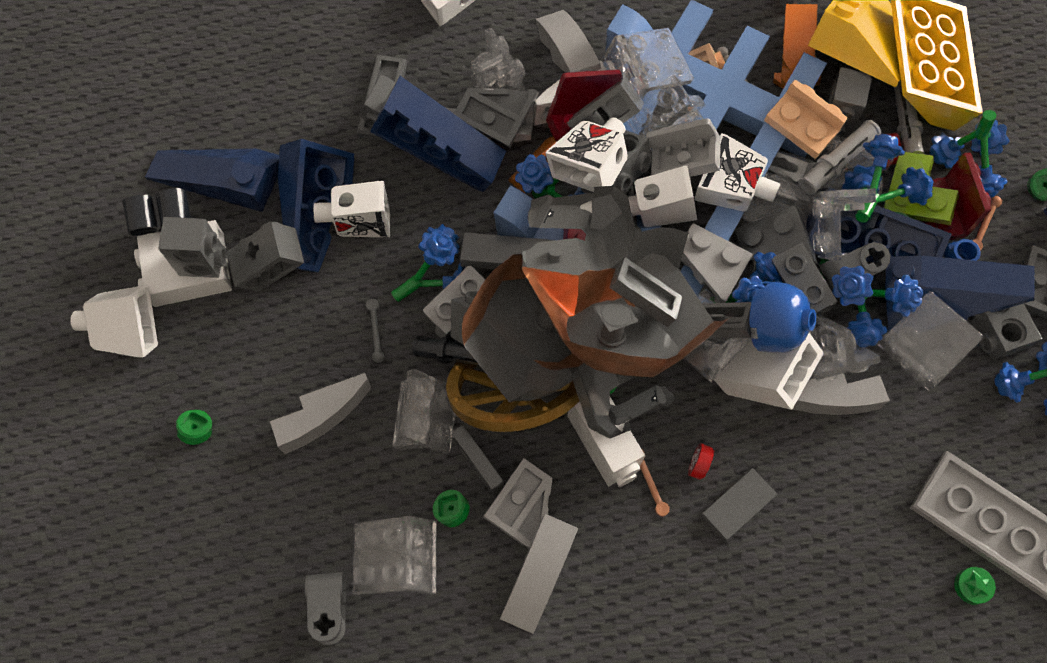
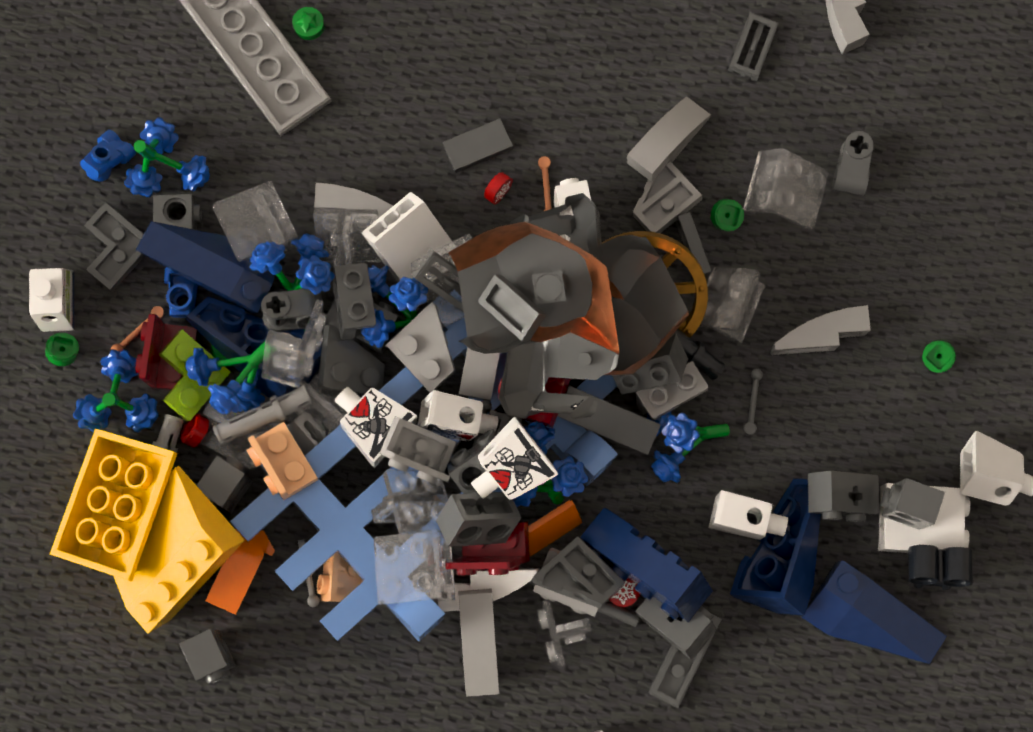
camera: 165 degrees left, 10 degrees up
blue cylinder [749,281,816,353] -> none

